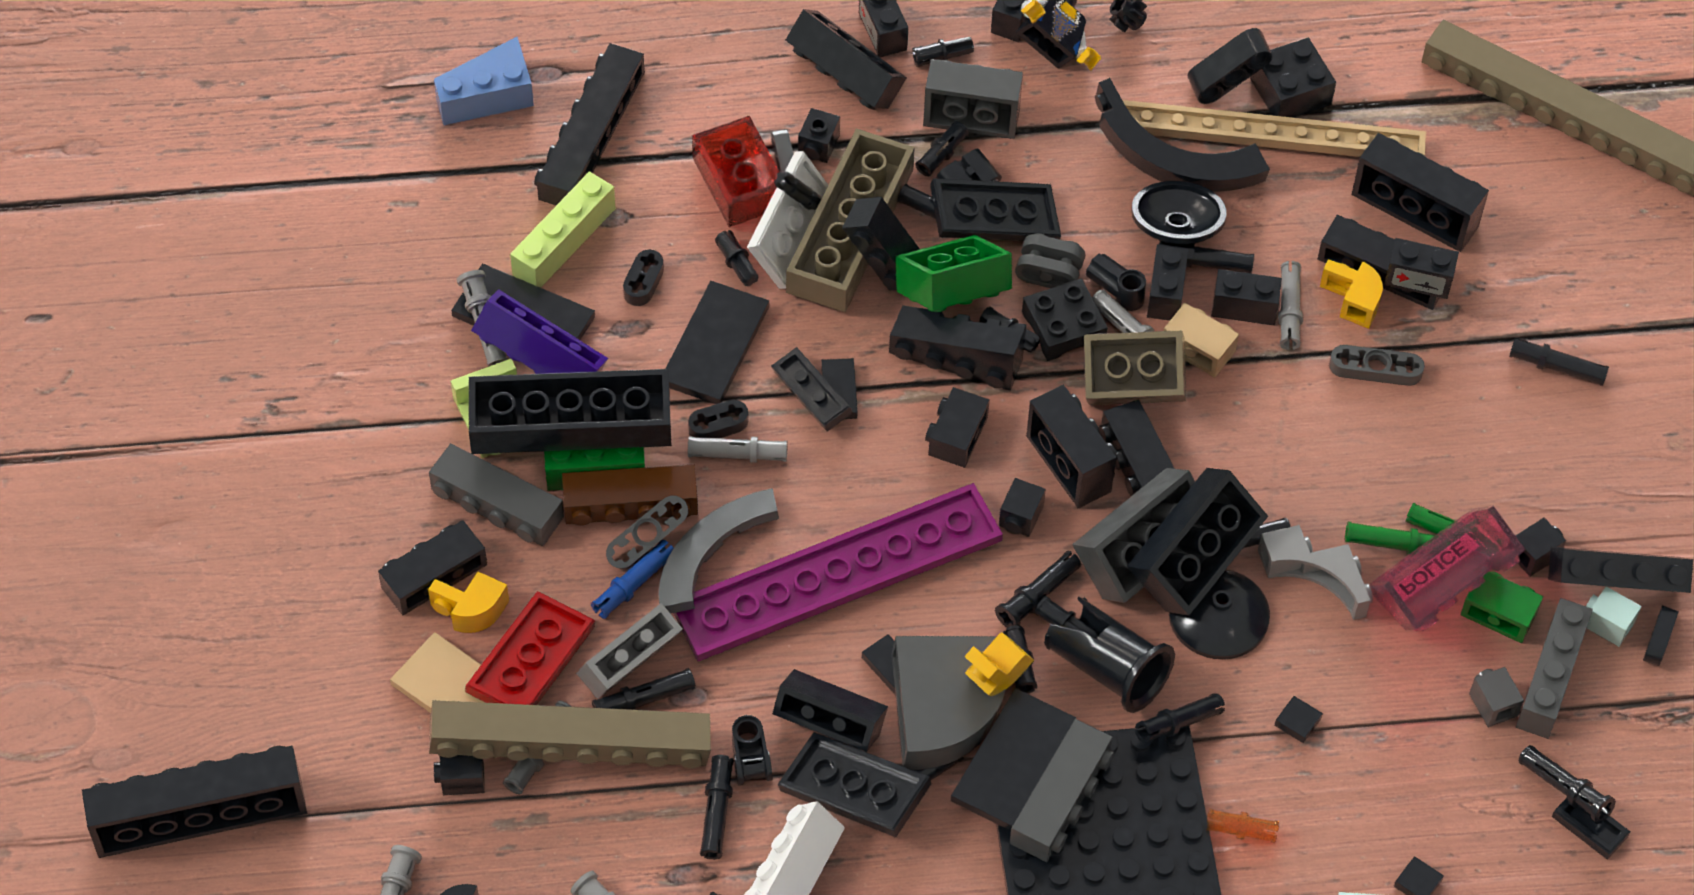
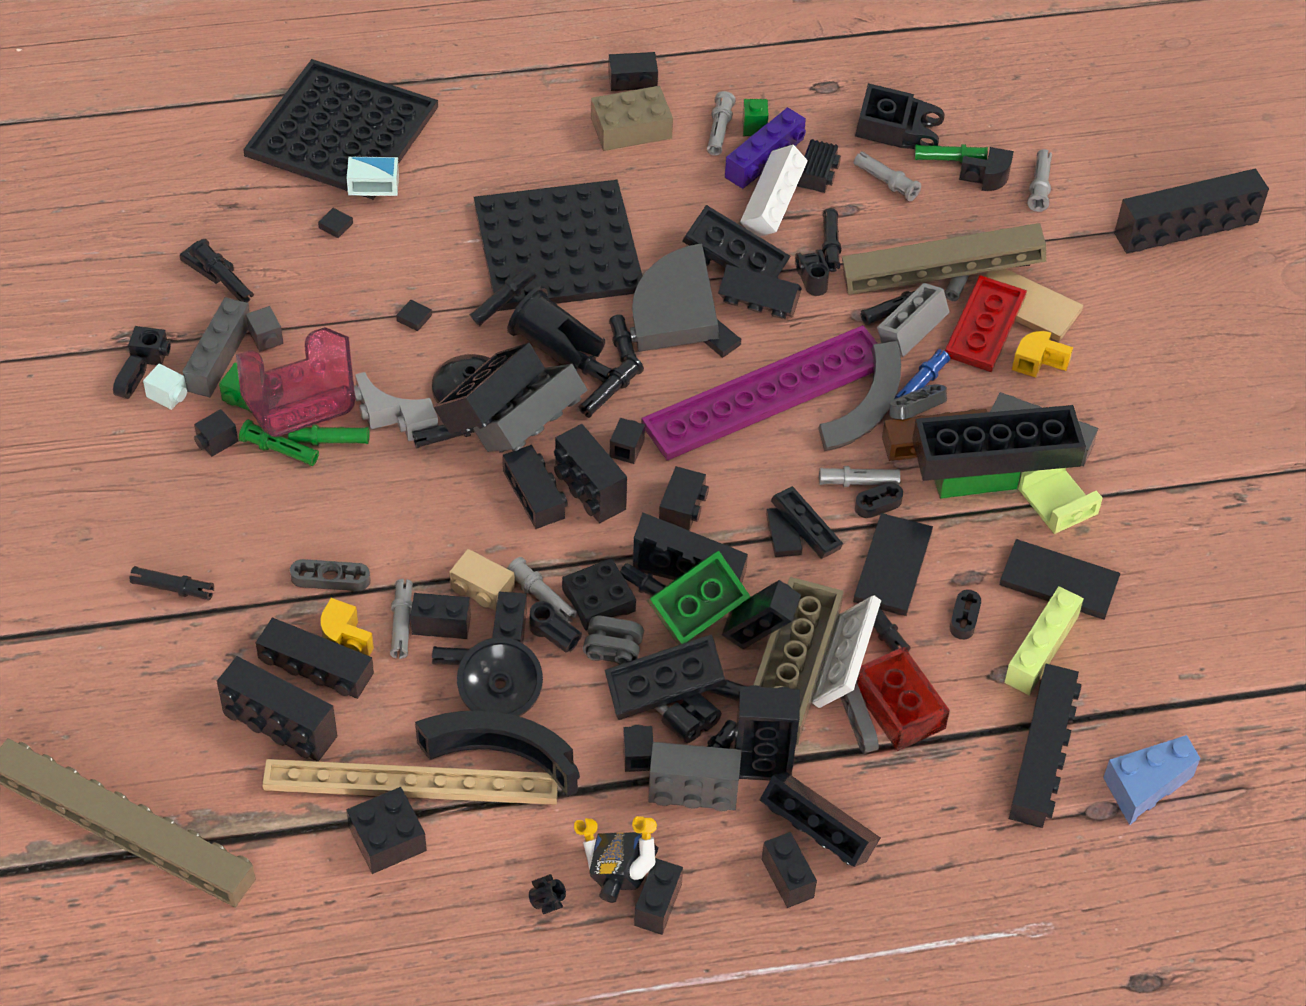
camera: 175 degrees right, 5 degrees down
black brick [378,520,487,616] -> none
light grey pin [457,270,508,367] -> none
dark purple brick [471,289,608,374] -> none
black axle [774,171,822,210] -> none
black brick [798,108,840,163] -> none
black axle [912,37,974,67] -> none
black tile [951,688,1077,831] -> none
yellow brick [964,632,1034,696] -> none
dark grey brick [1010,719,1115,862] -> none
dark tan brick [1084,330,1186,405] -> none
black beam [1188,28,1273,104] -> none
clear orange pin [1206,808,1279,843] -> none
black brick [1384,238,1459,299] -> none
black brick [1548,547,1694,593] -> none
none -> black brick [128,326,171,365]
none -> black brick [623,725,653,772]
none -> black brick [734,685,800,781]

